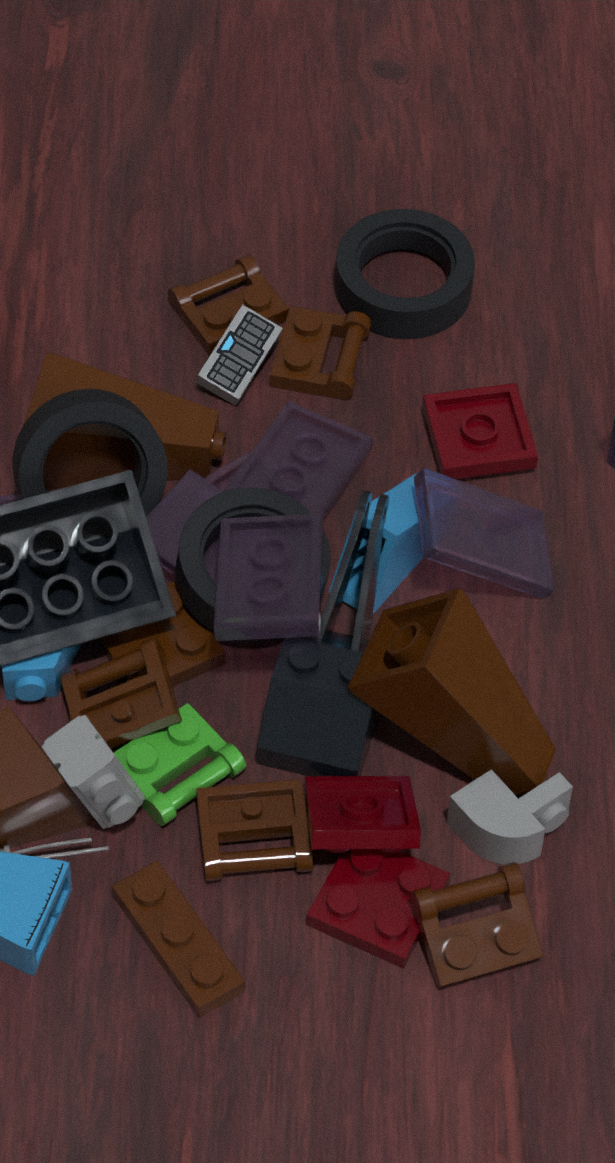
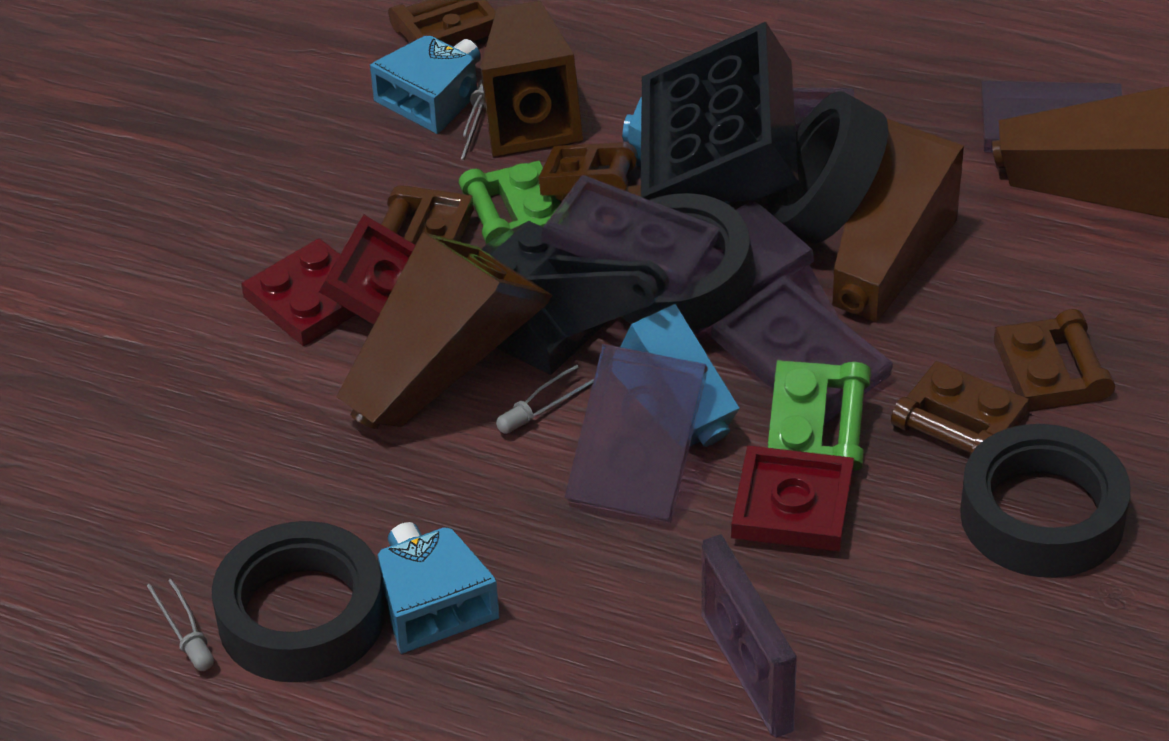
camera: 115 degrees right, 10 degrees down
light grey brick [42,715,145,829] -> none
reddish brown plate [112,860,245,1018] -> none
tile [195,304,283,406] -> none
reddish brown plate [411,862,544,988] -> none
light grey brick [447,769,573,864] -> none
none -> bright green plate [768,360,871,471]

